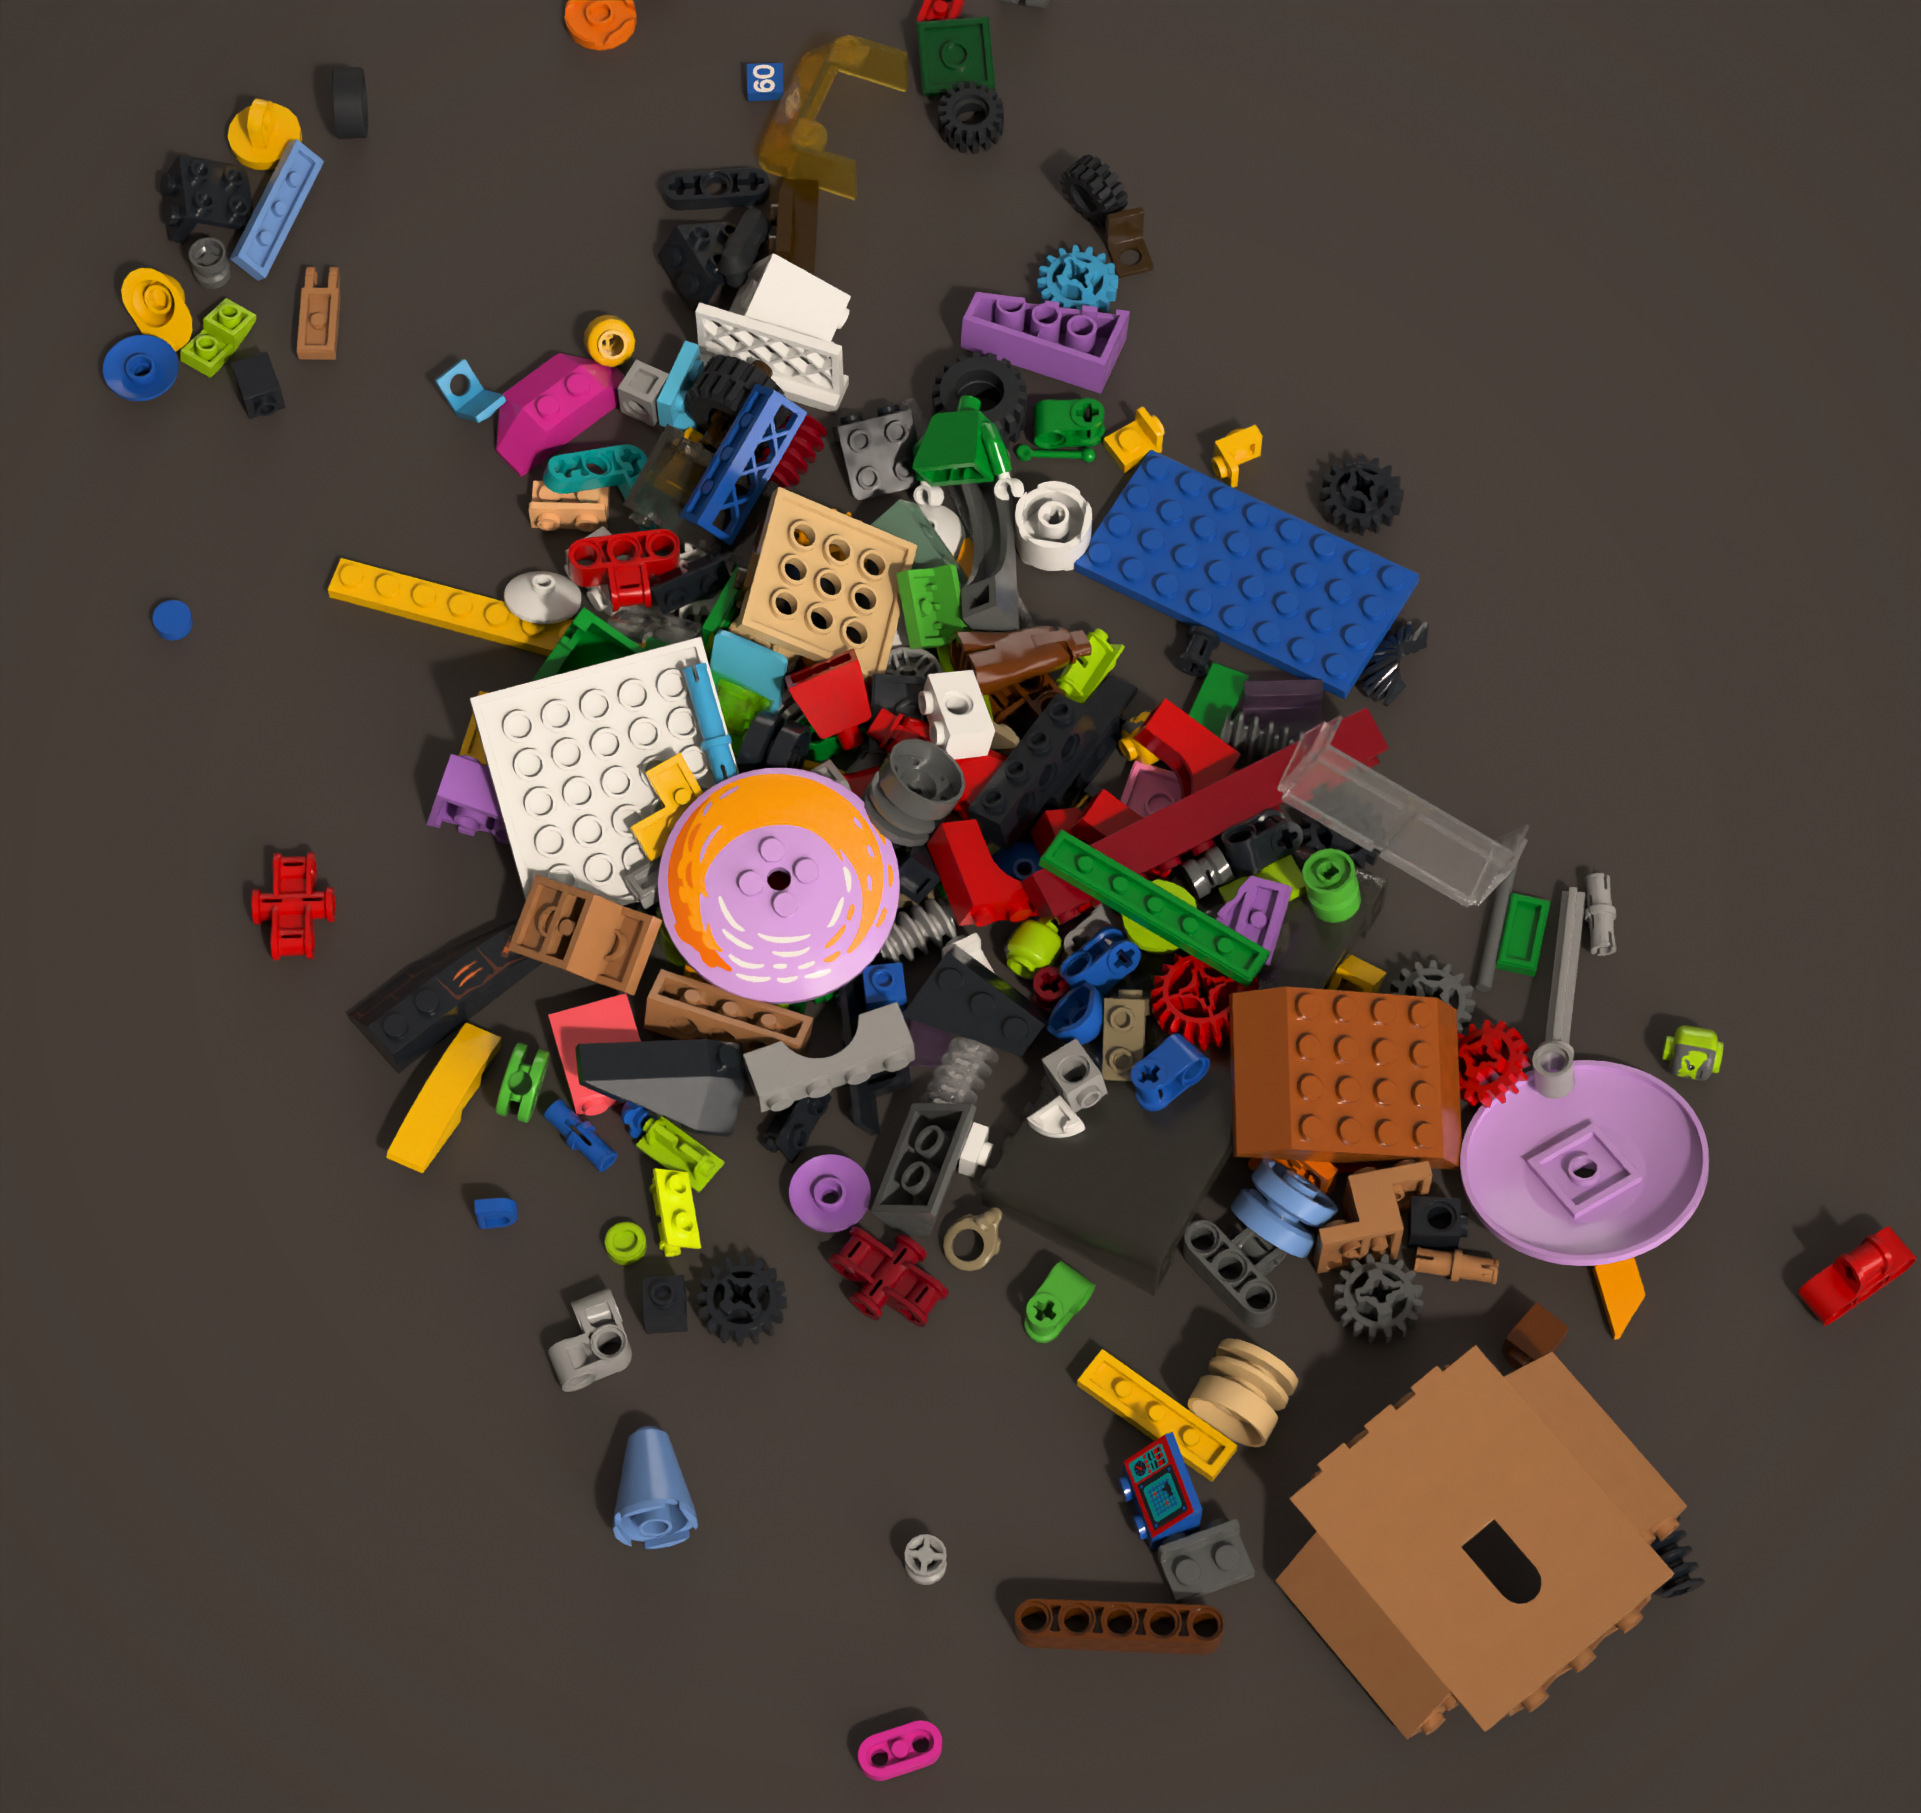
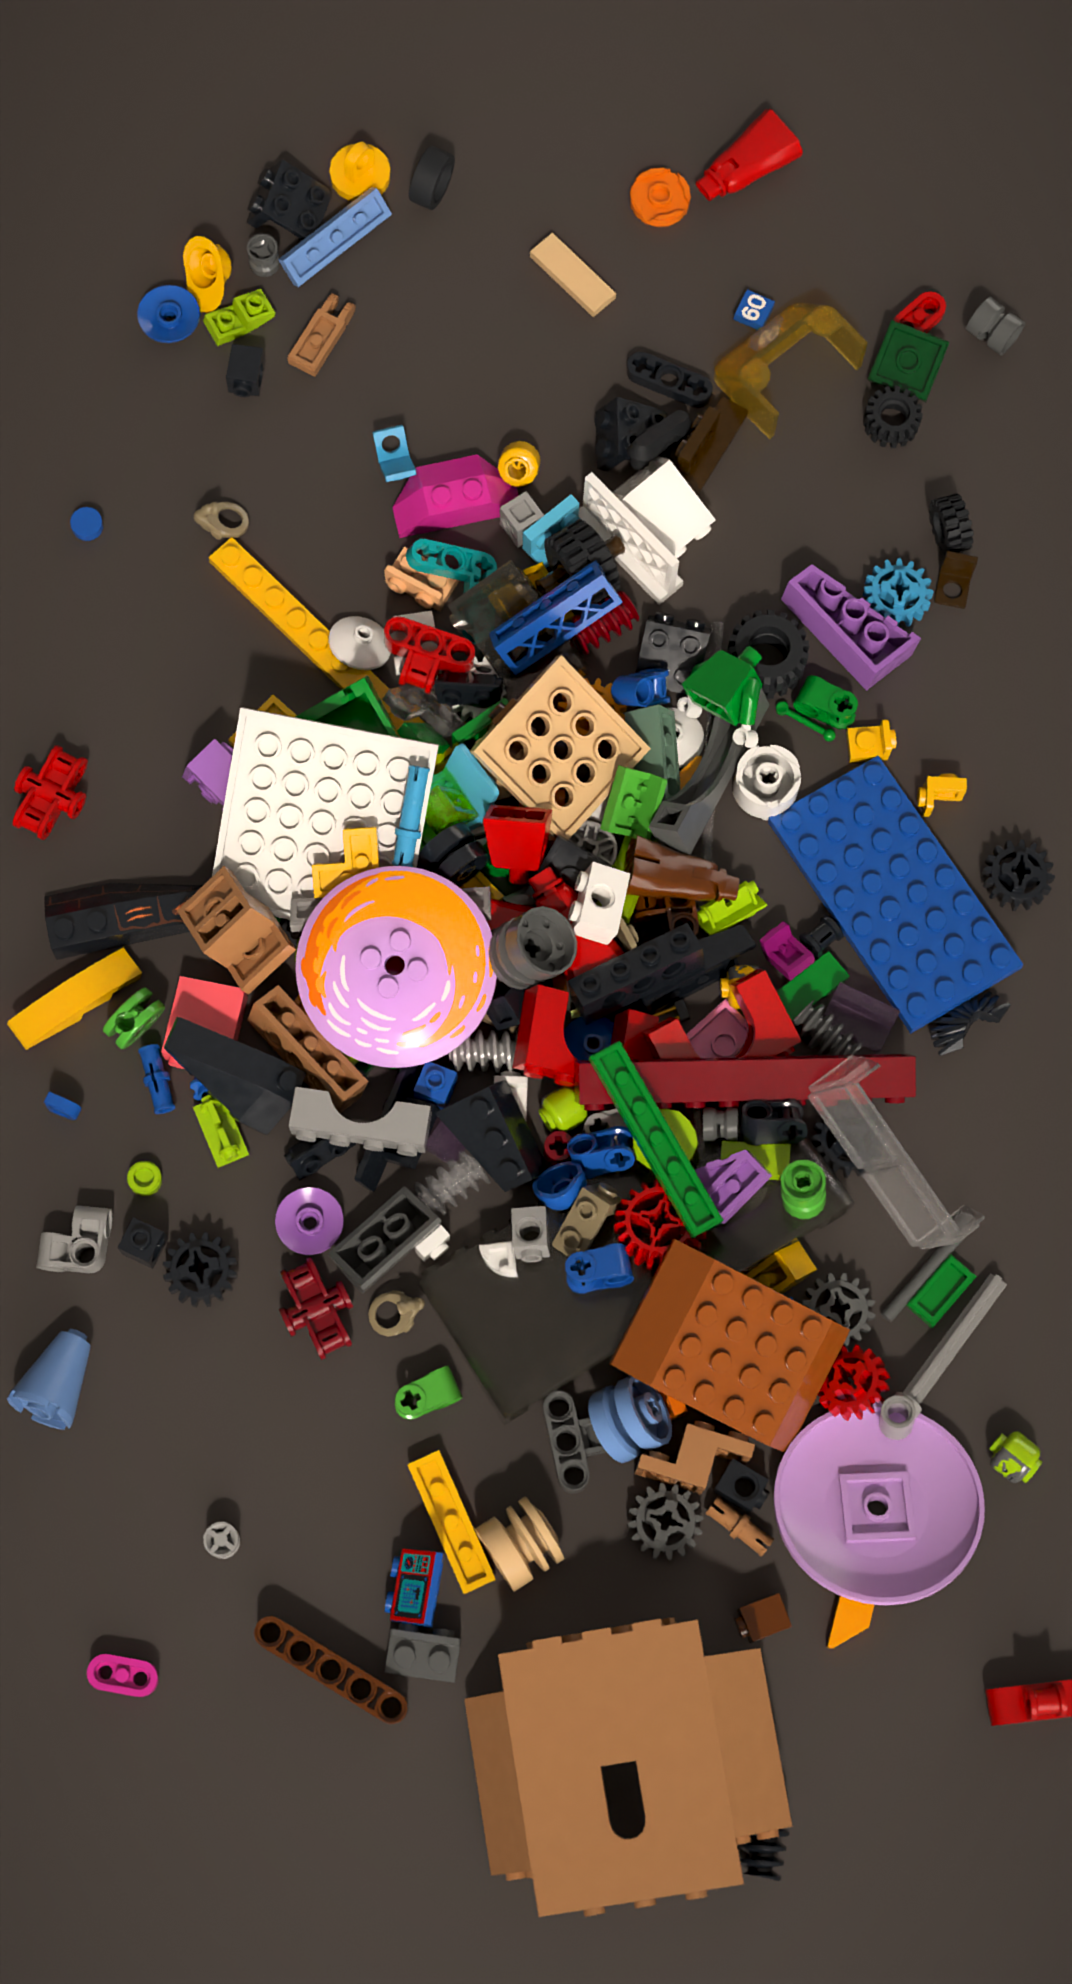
camera: 25 degrees right, 10 degrees up
neon yellow hinge [649,1168,701,1257] -> none
light grey pin [1584,873,1617,956] -> none
none -> dark tan piece [193,502,249,540]
none -> tan tile [530,233,616,317]
none -> blue piece [611,668,670,707]
none -> magenta bracket [760,921,815,981]

